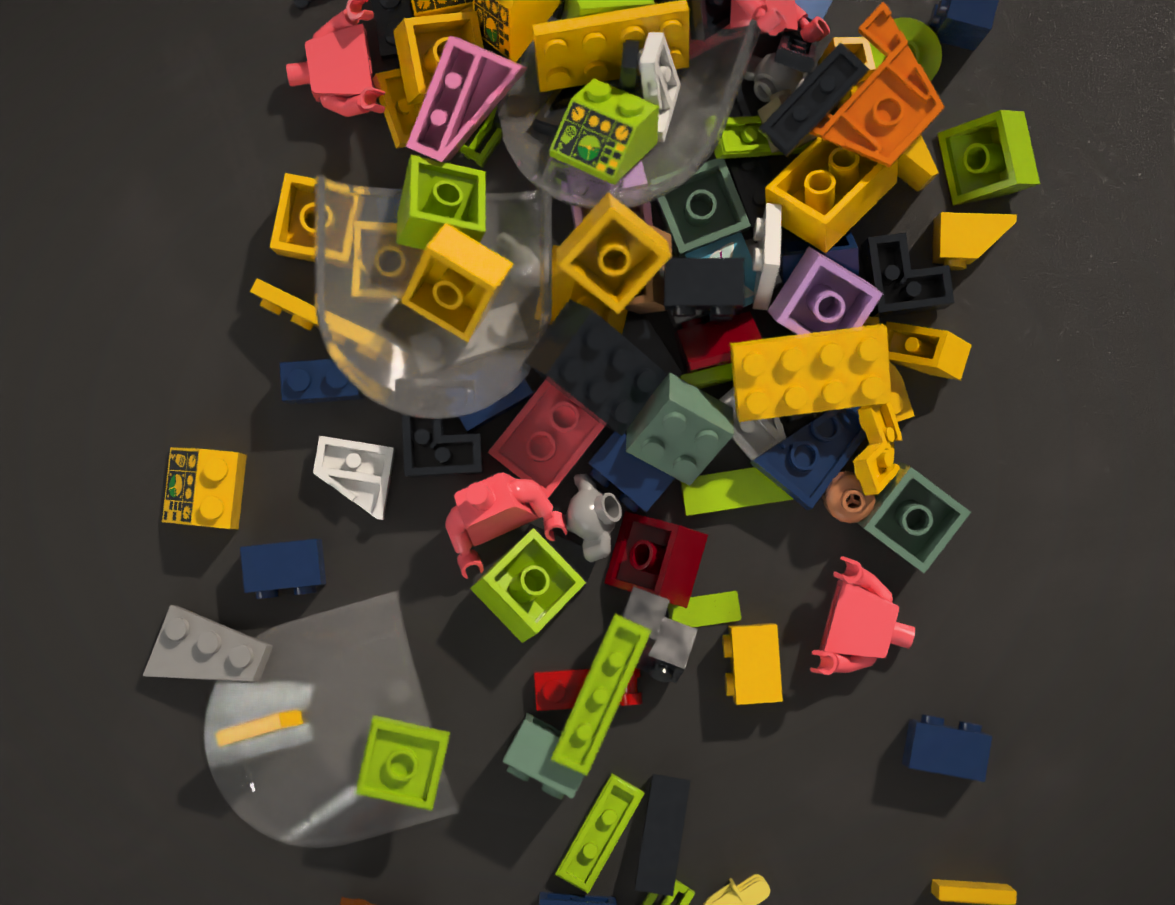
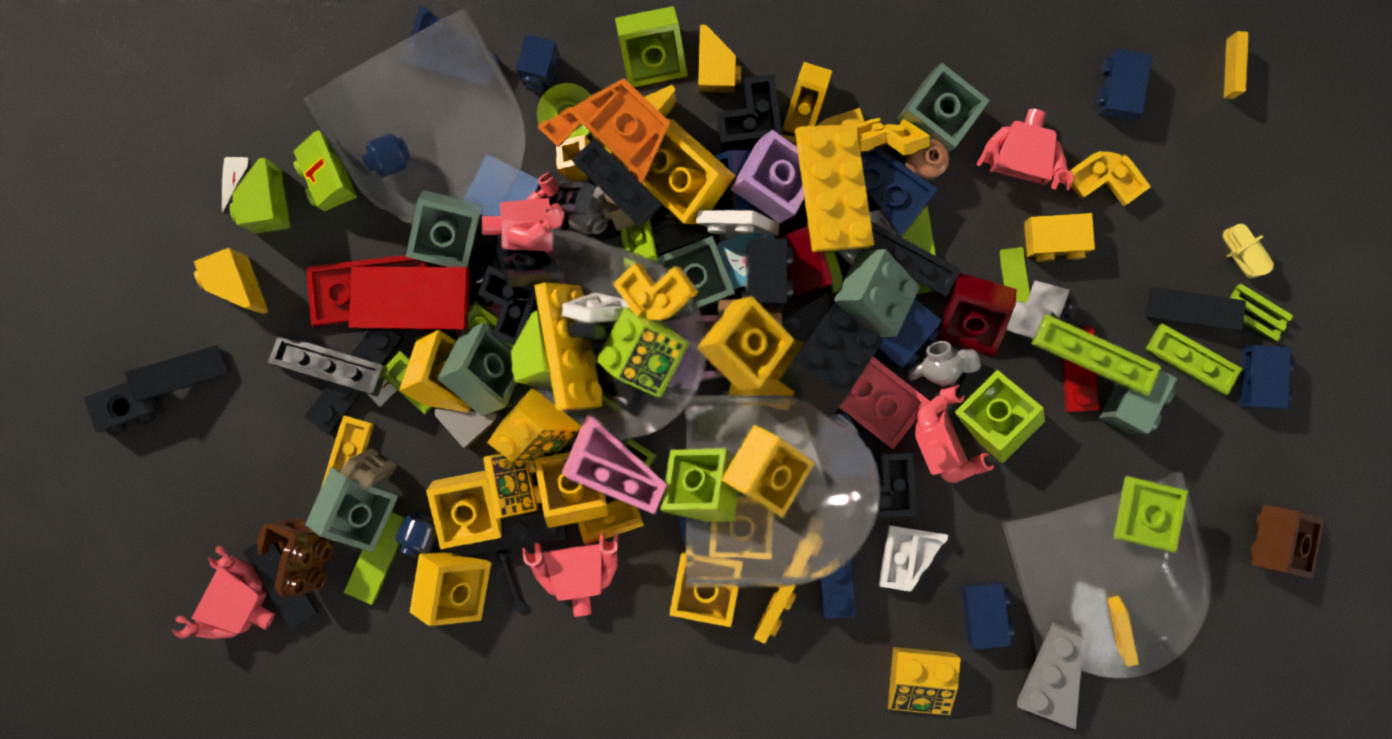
camera: 80 degrees left, 0 degrees up
none -> yellow plate [613,263,698,320]
none -> black plate [855,222,961,297]
none -> yellow plate [1070,151,1151,206]

